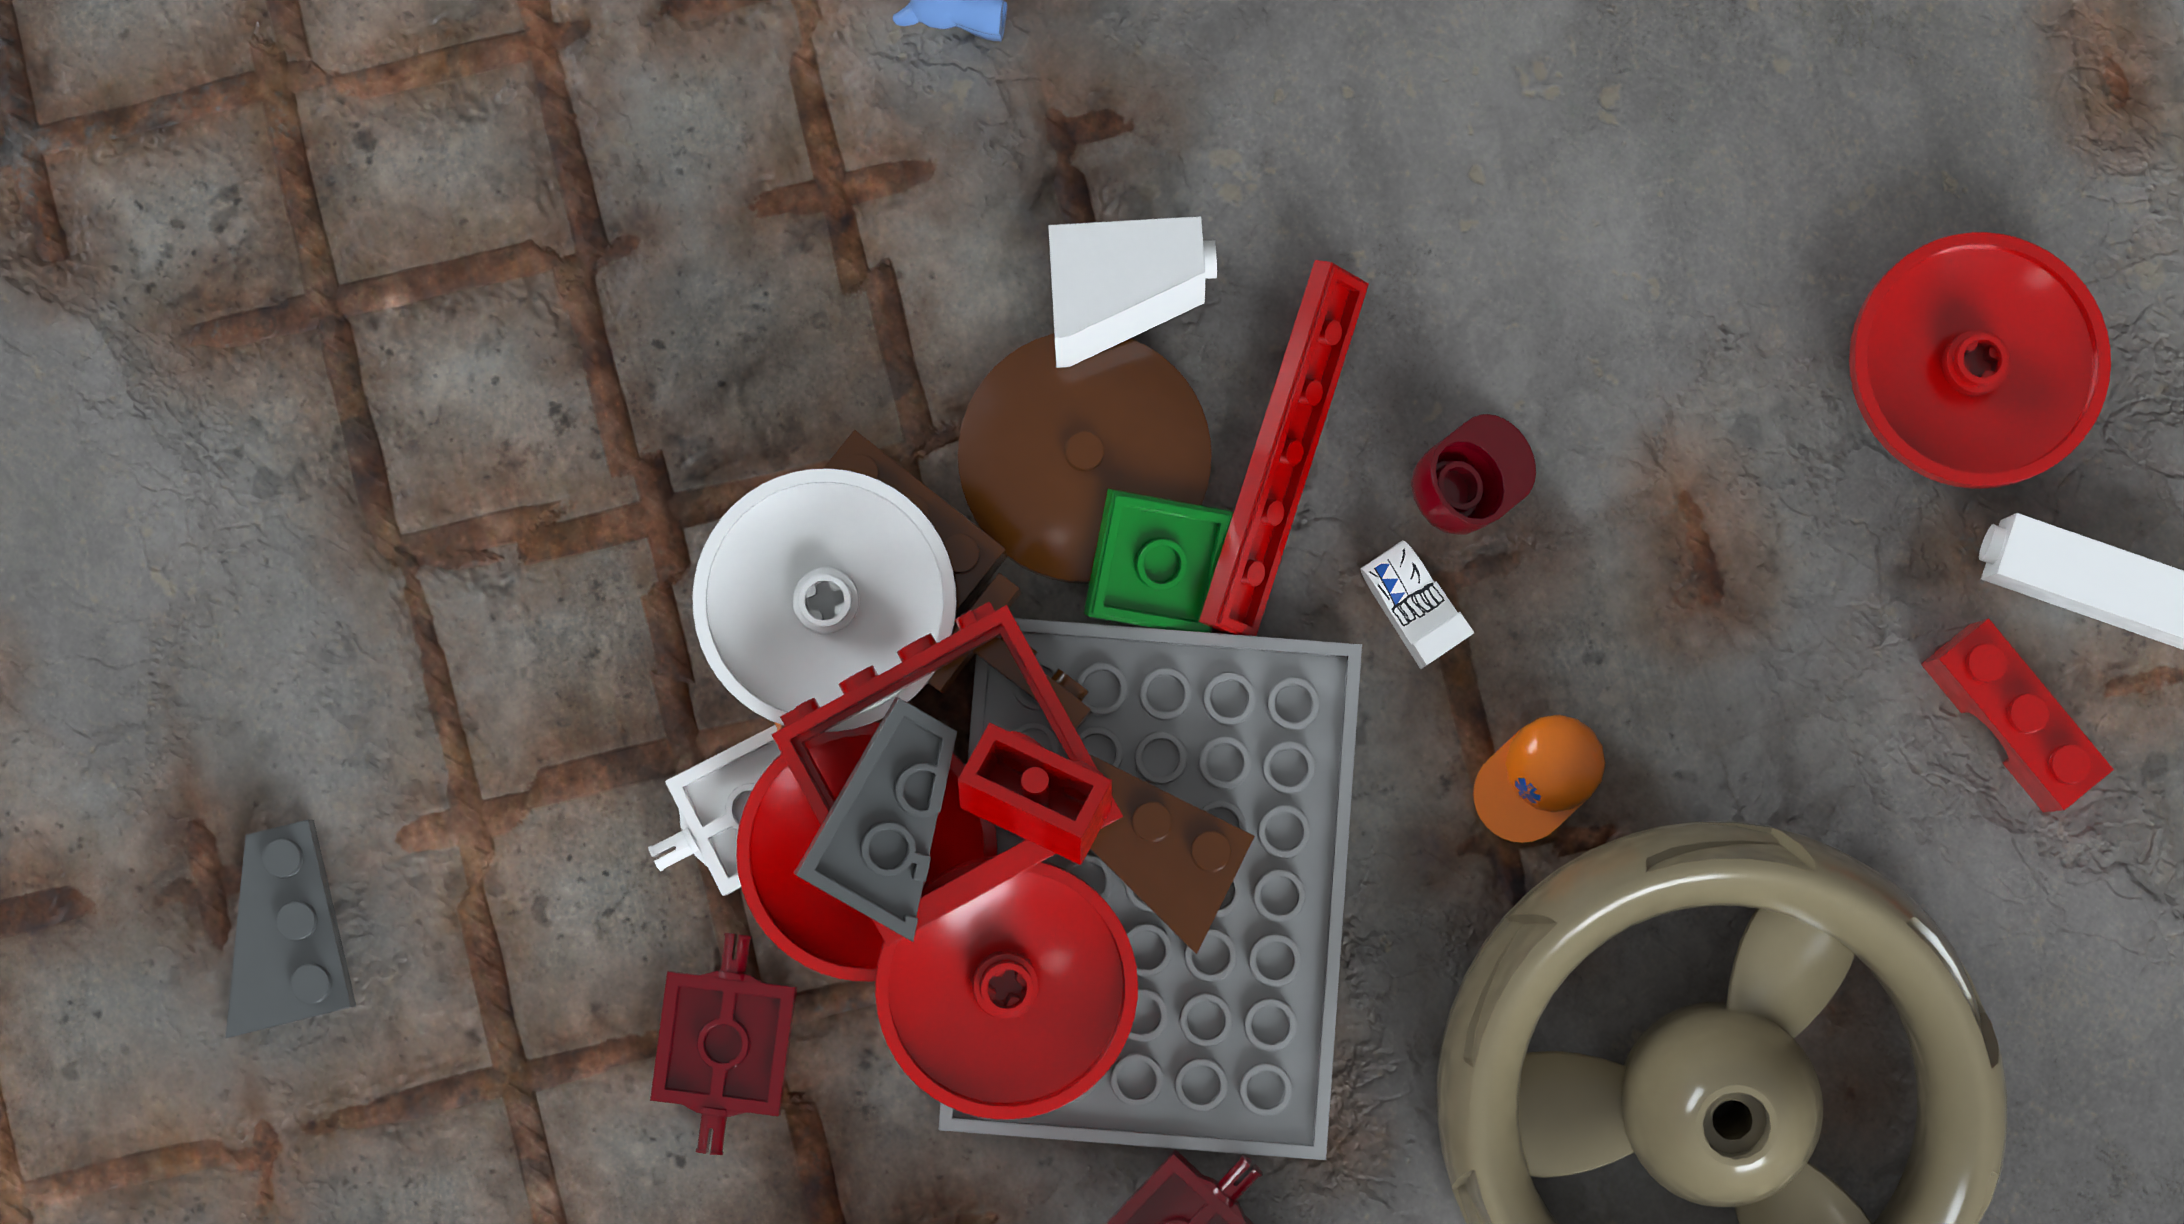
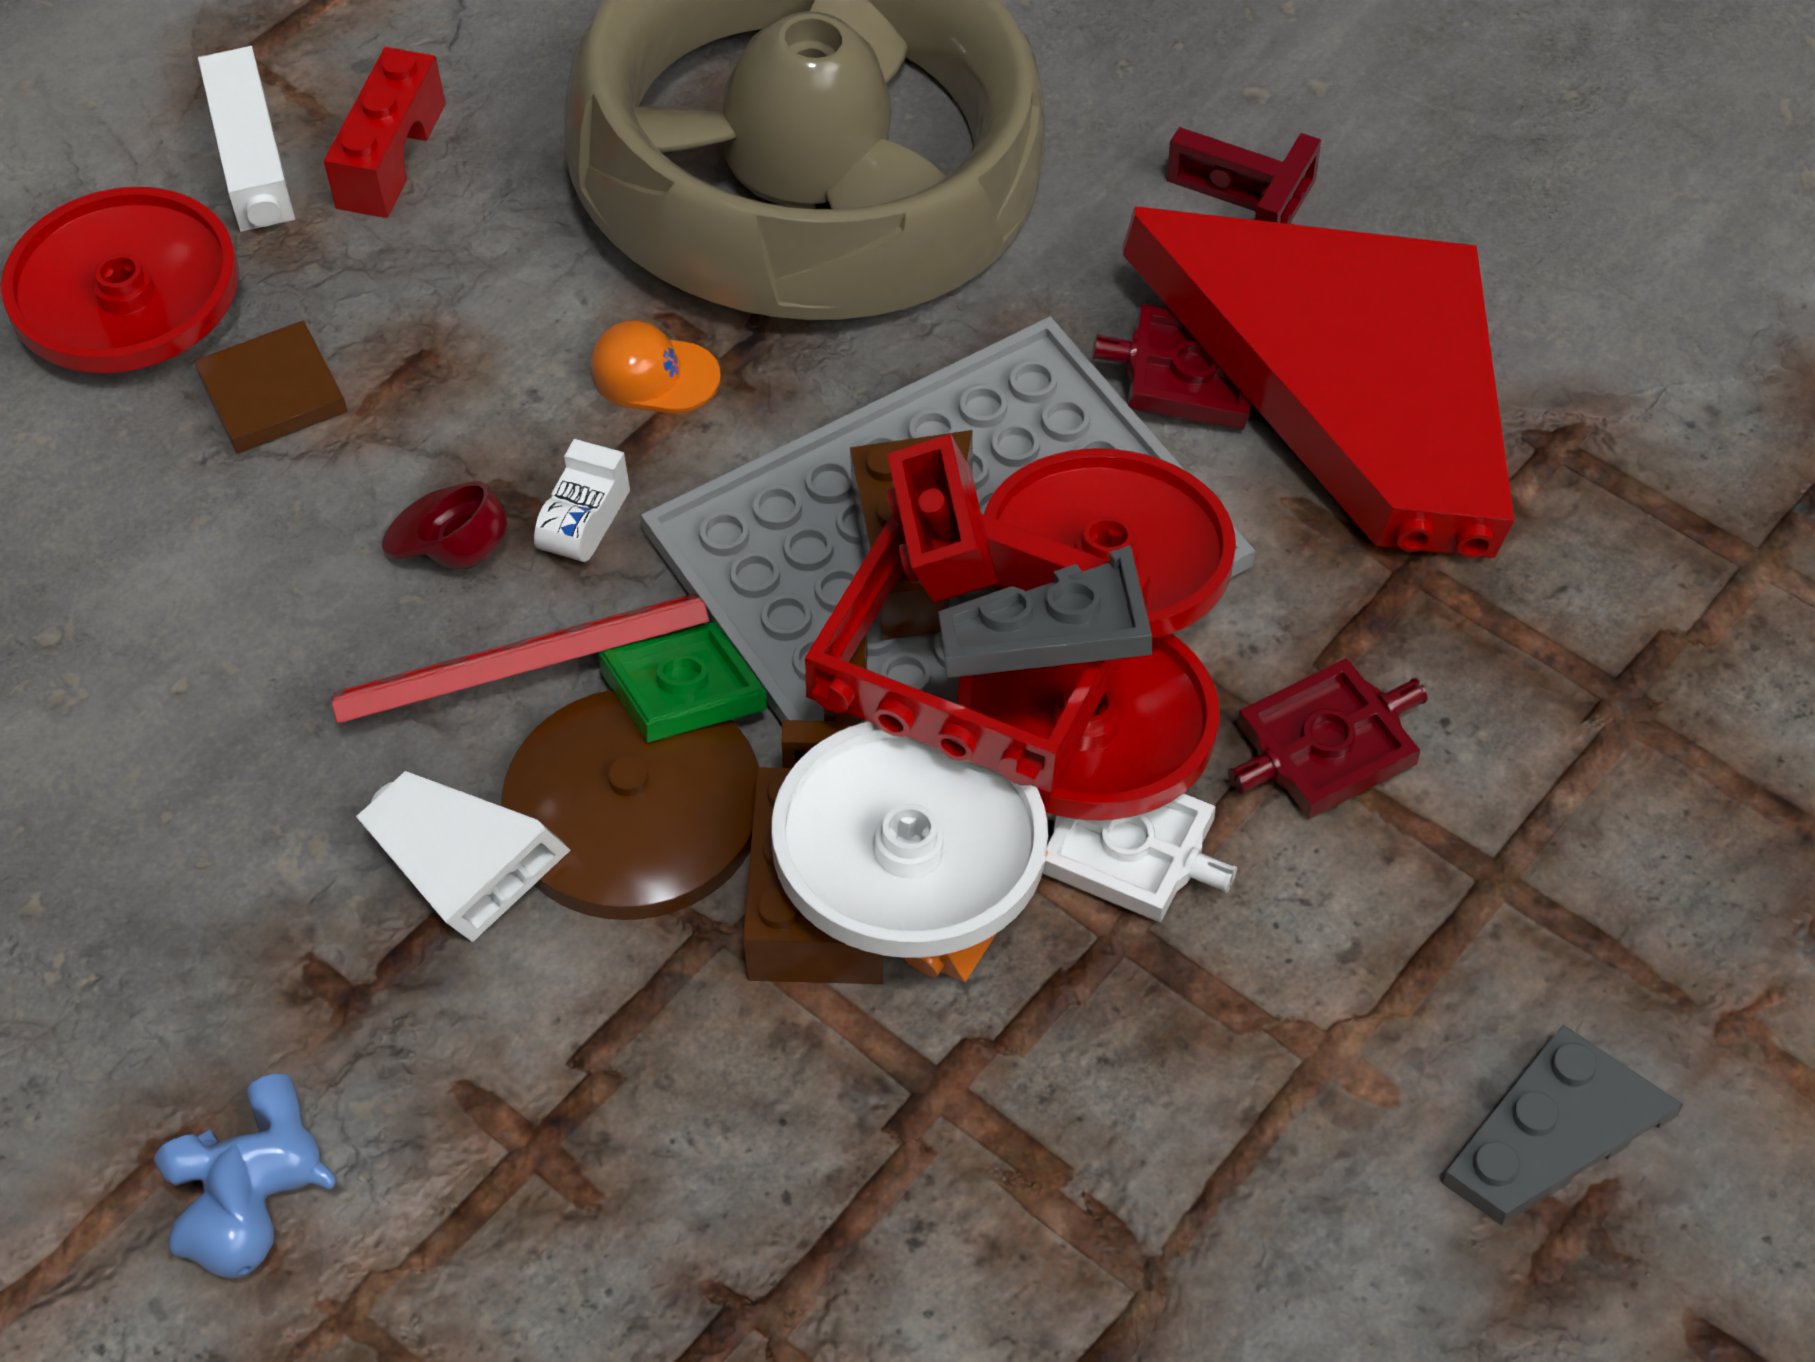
camera: 125 degrees left, 30 degrees down
none -> reddish brown tile [194,320,348,454]

